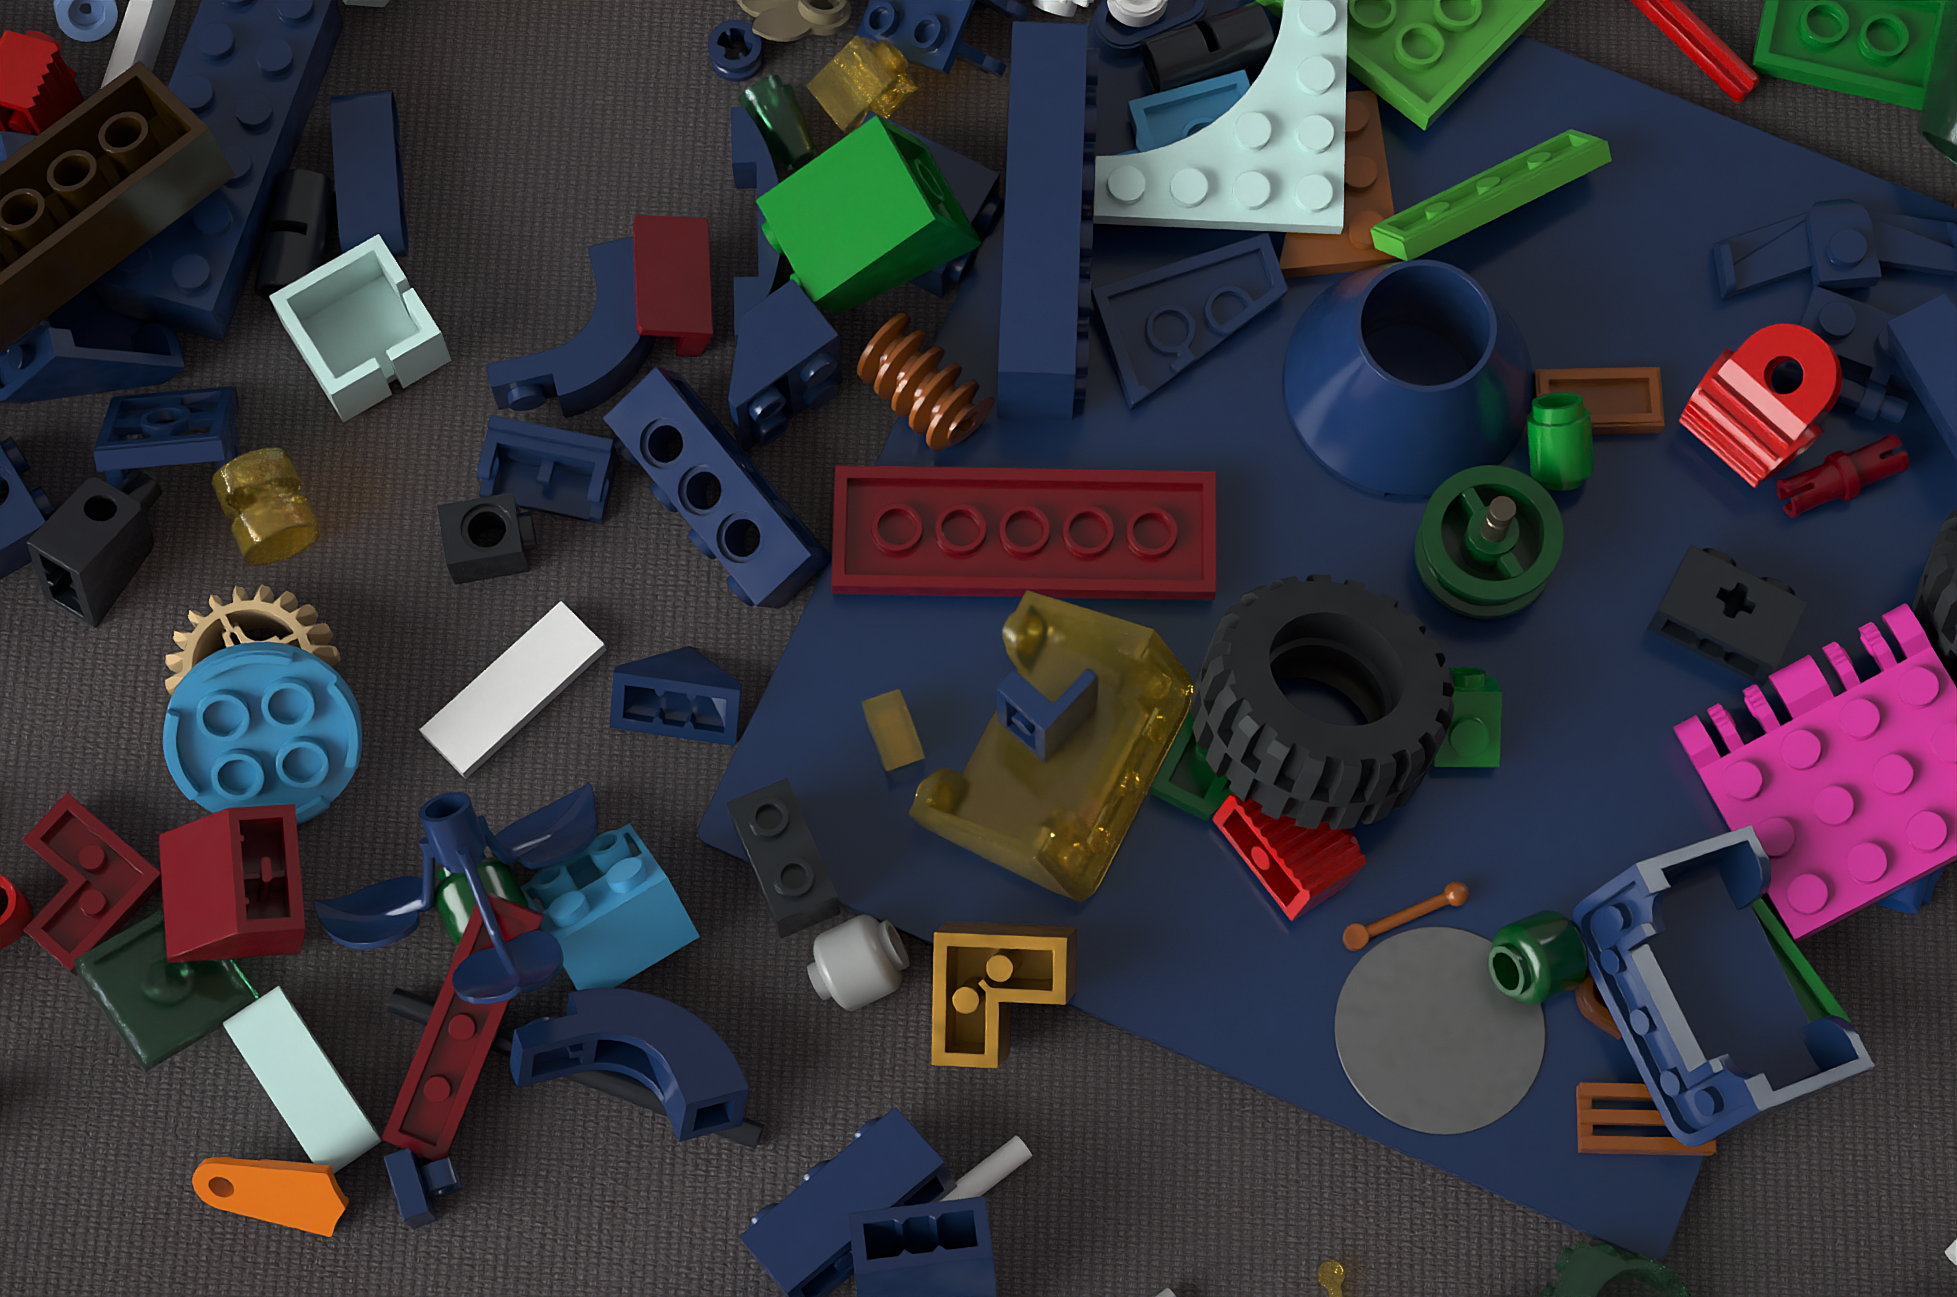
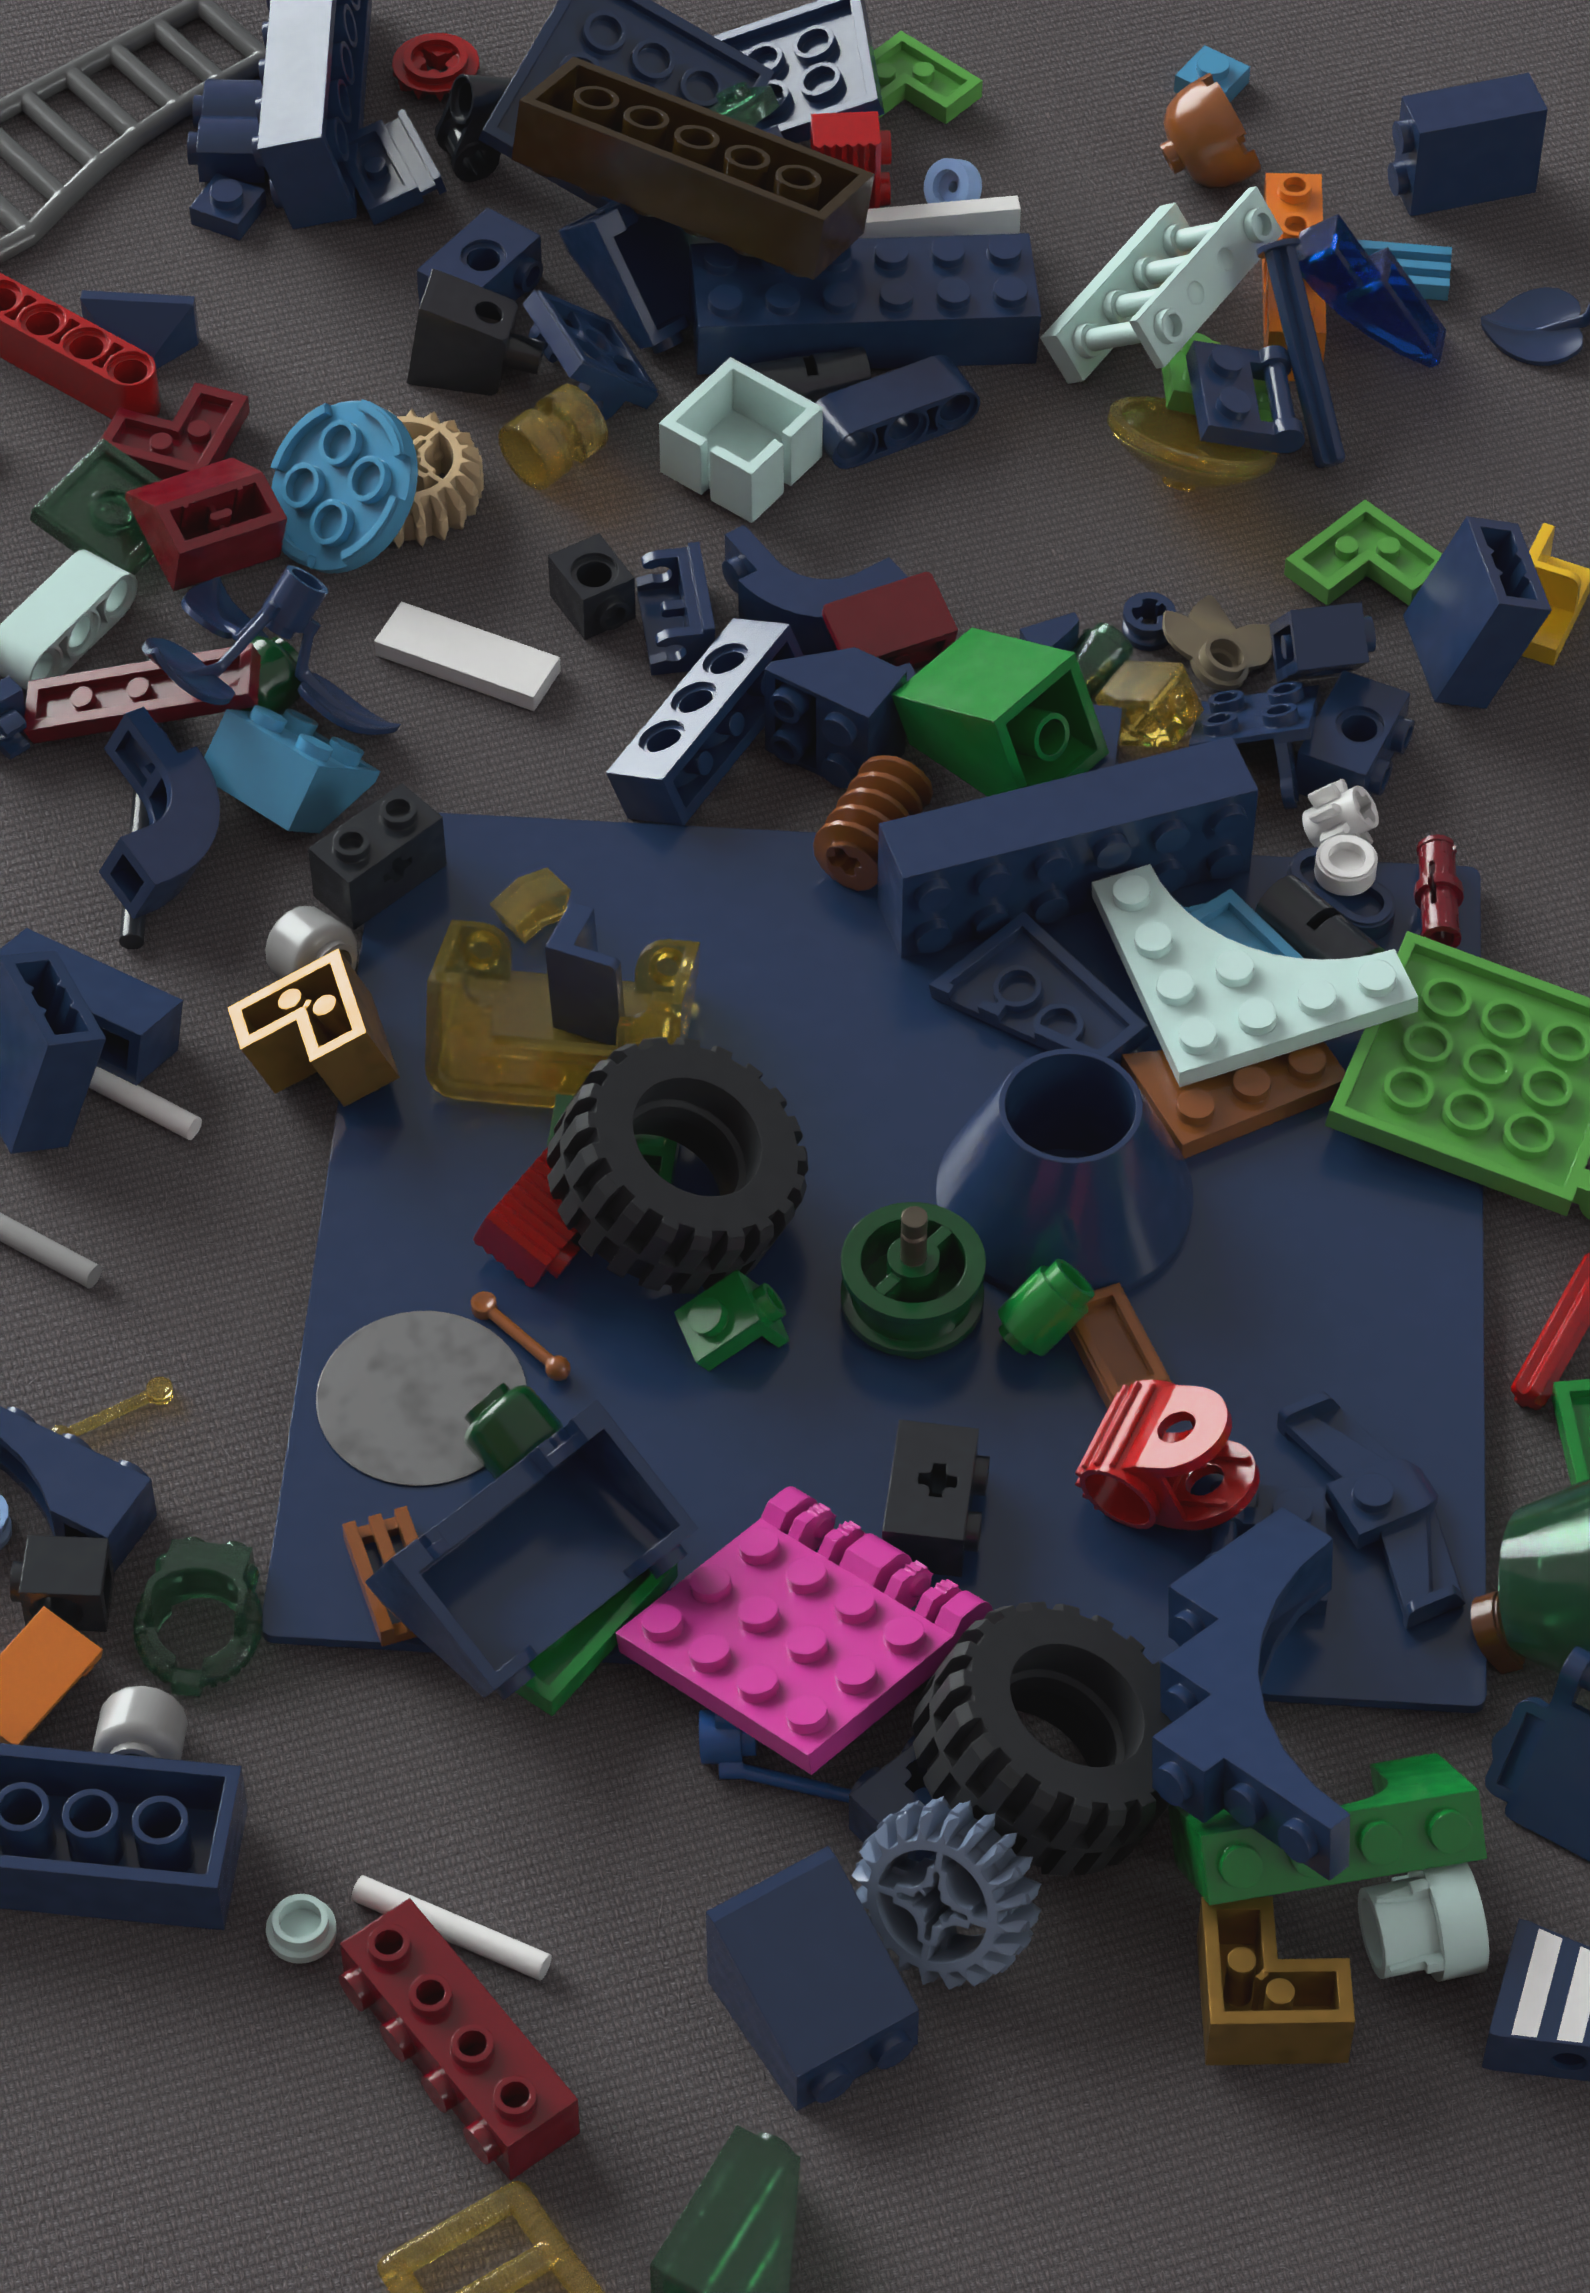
camera: 70 degrees right, 20 degrees down
dark blue slope [610,646,742,746] -> none
dark red plate [831,465,1216,600] -> none
bright green tile [1370,129,1612,261] -> none
dark red pin [1776,434,1909,518] -> none

